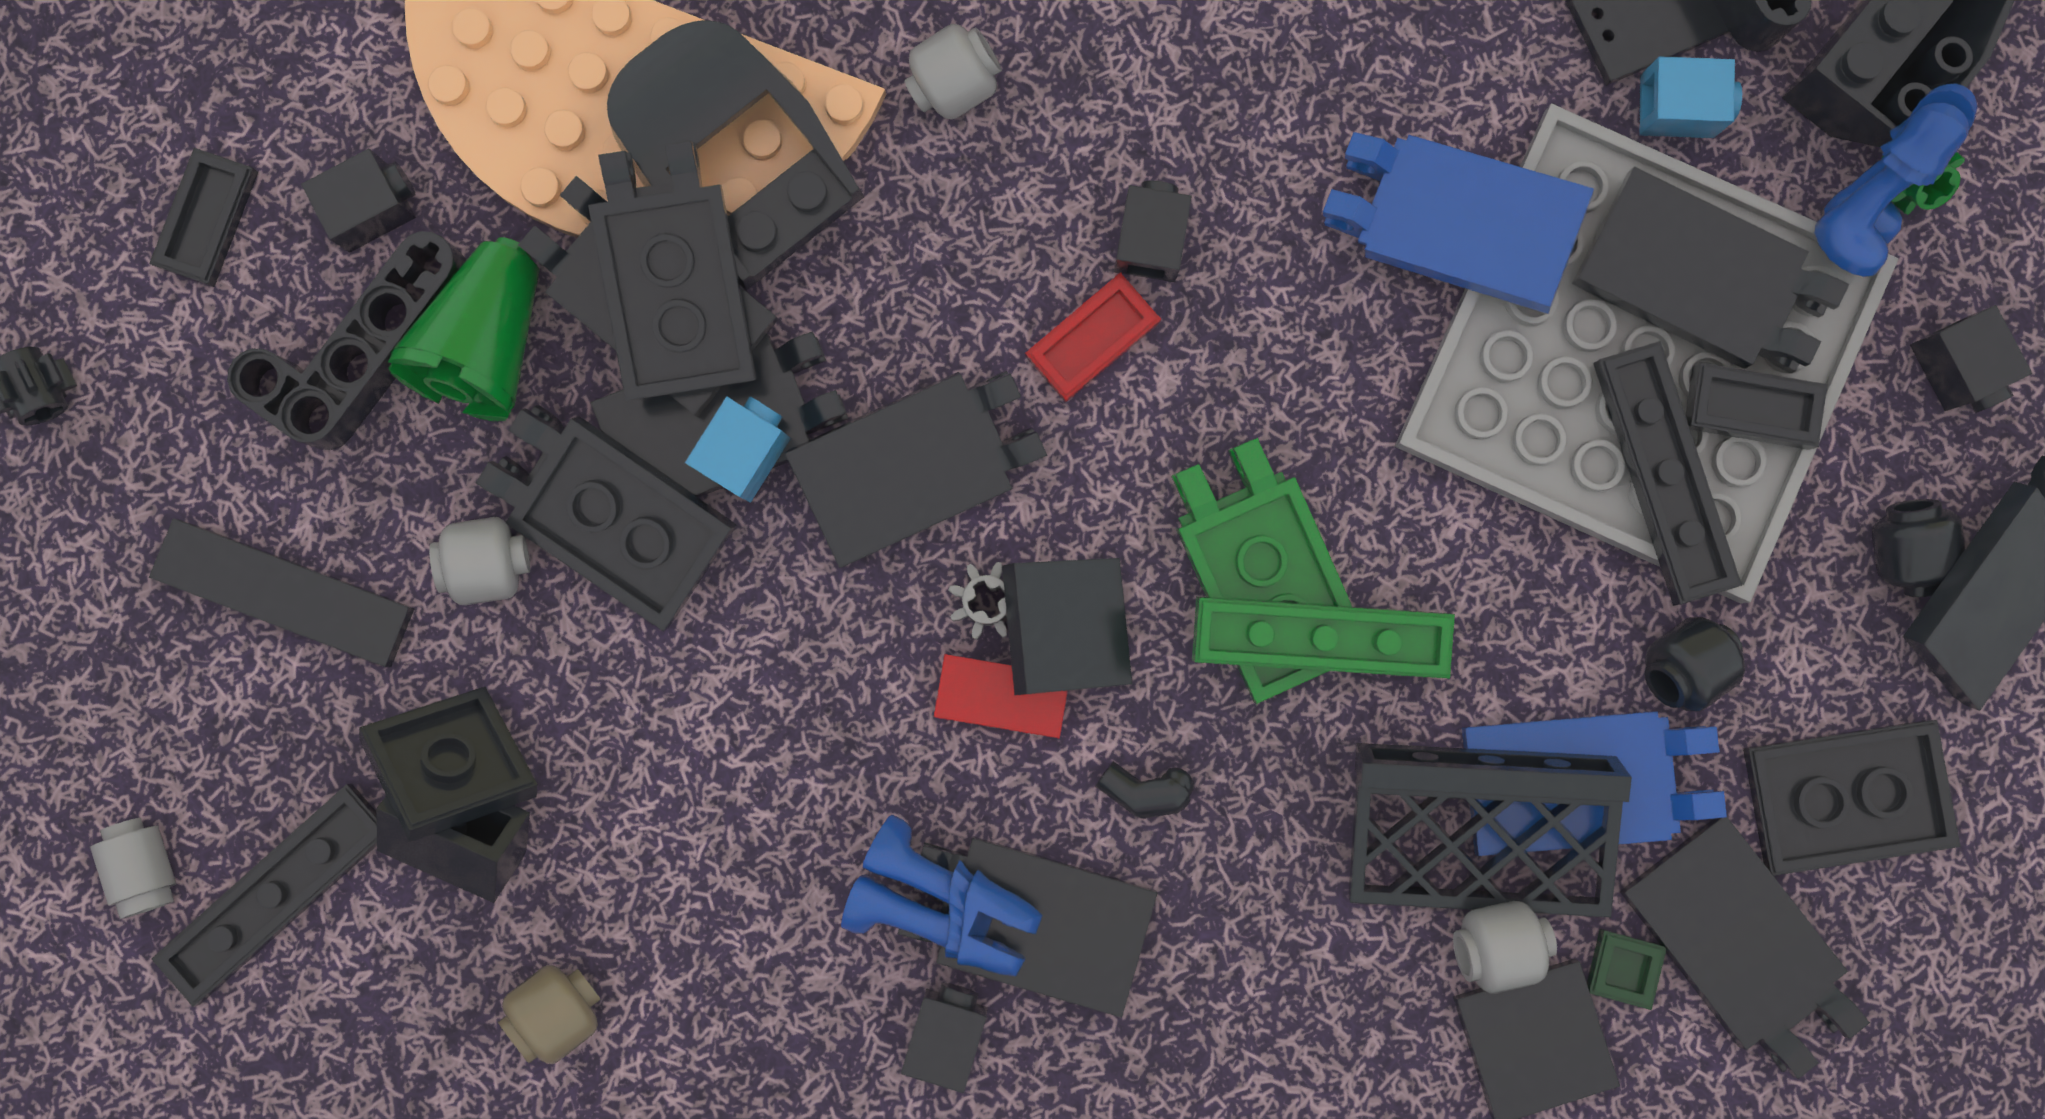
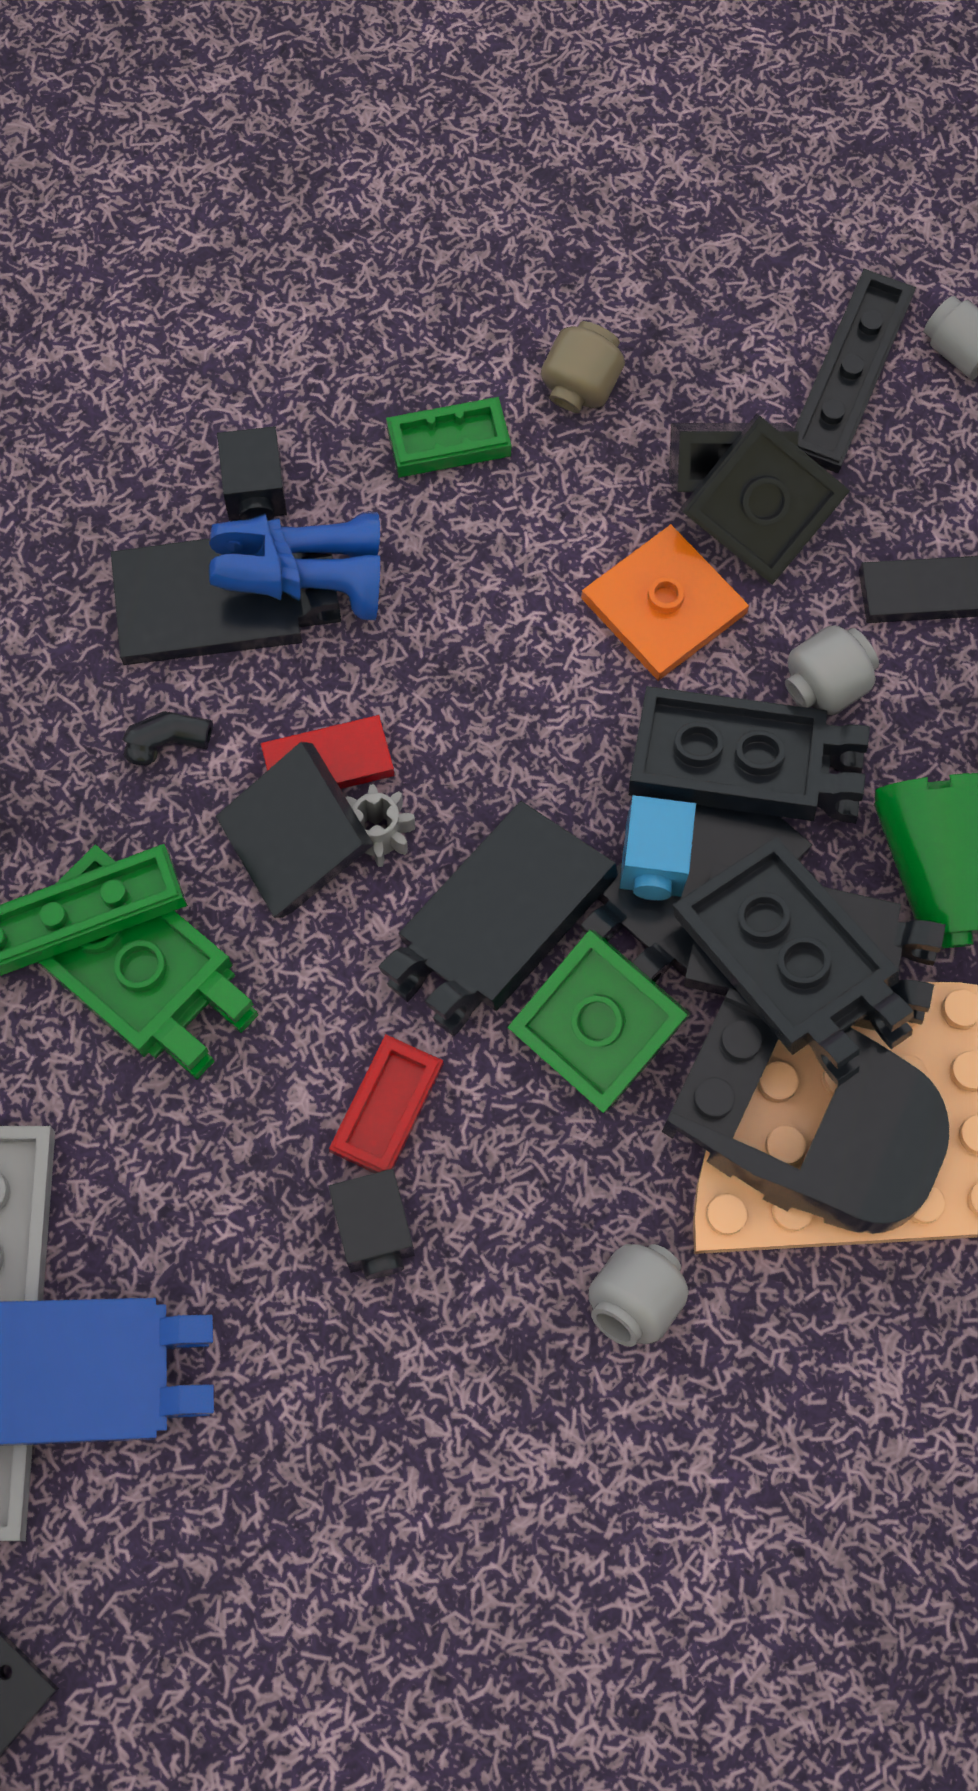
camera: 155 degrees right, 15 degrees down
none -> green plate [386,397,512,478]
none -> green plate [507,930,691,1113]
none -> orange plate [581,524,749,681]

